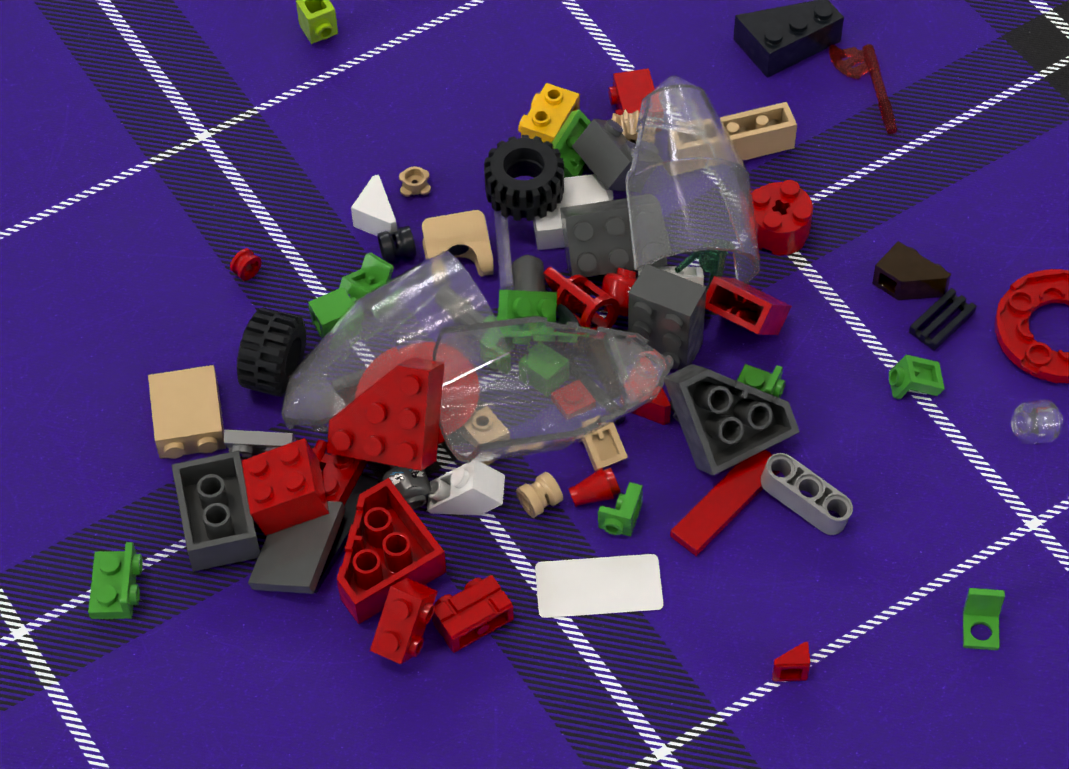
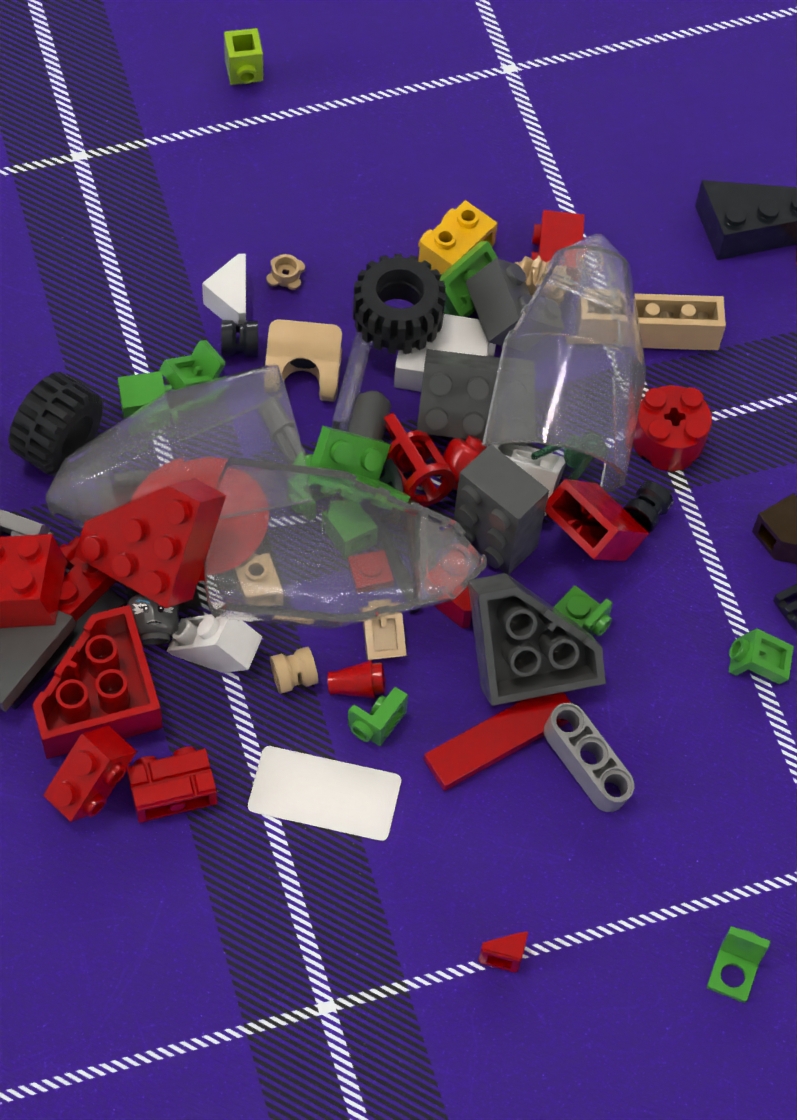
camera: 10 degrees right, 5 degrees up
red bush [230,248,262,281] -> none
none -> black wheel [623,480,674,533]

